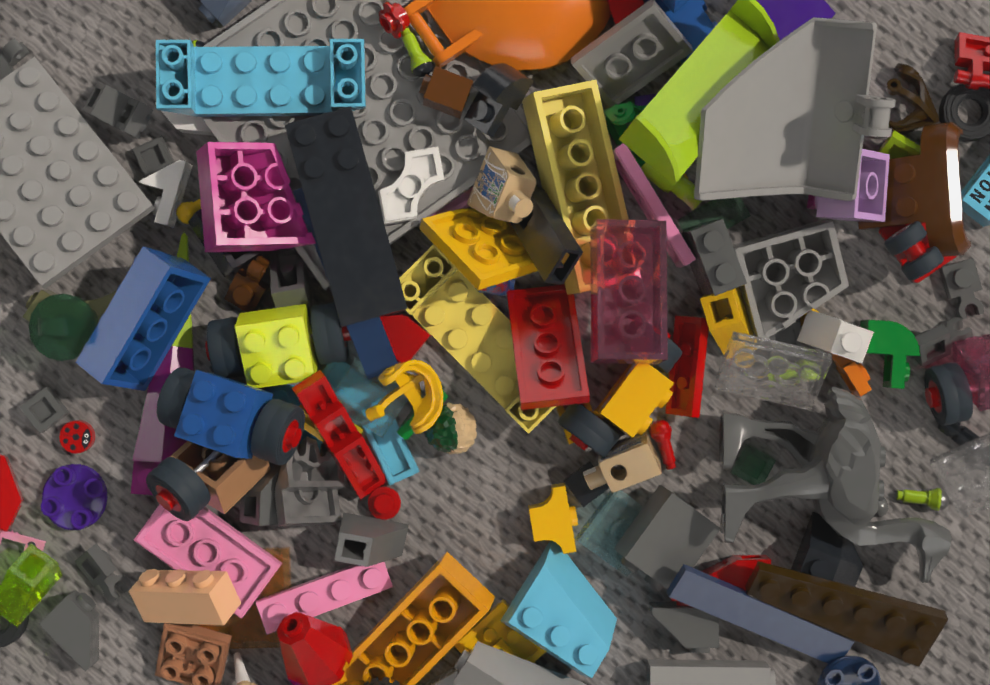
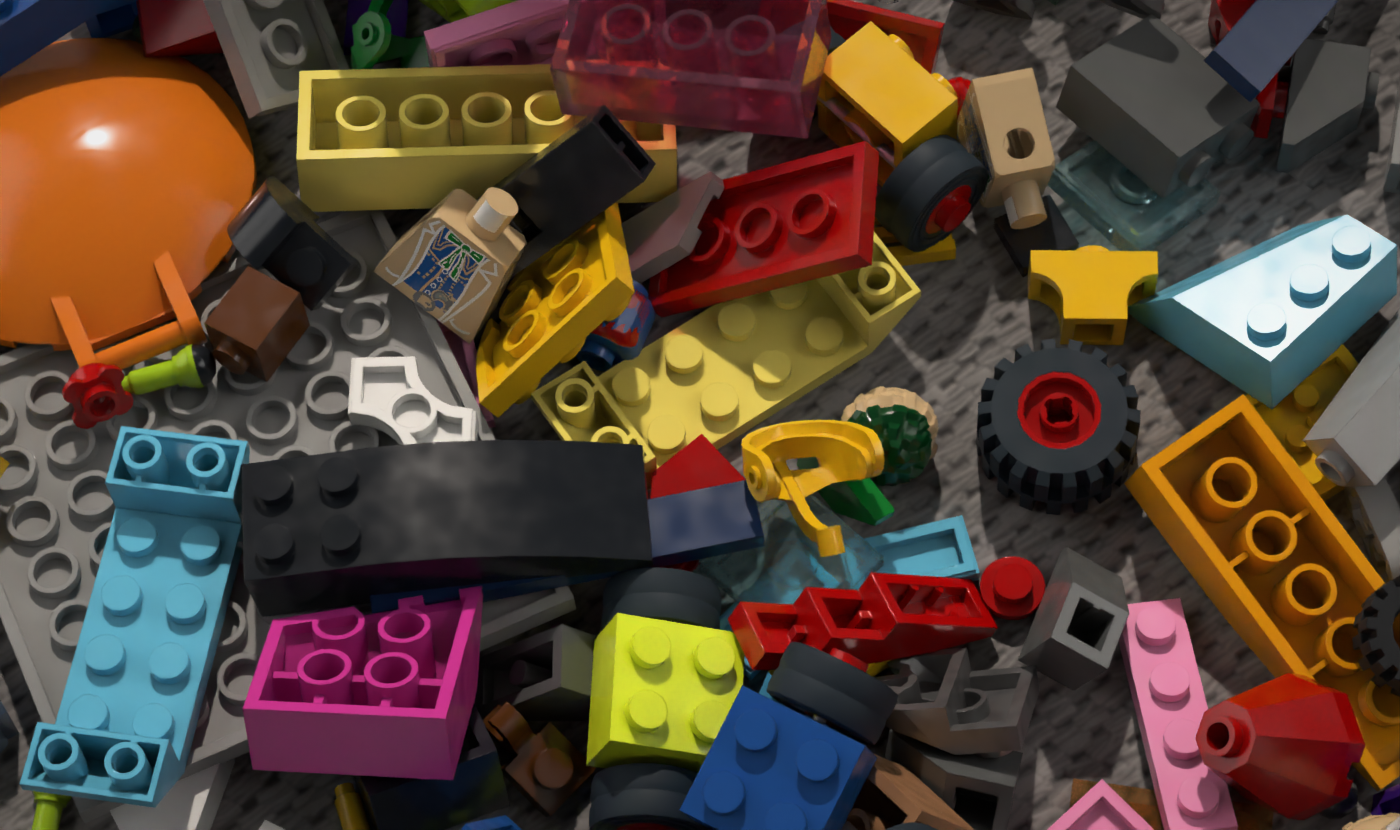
camera: 75 degrees left, 25 degrees down
none -> light grey tile [622,171,725,283]
none -> black wheel [976,338,1141,515]

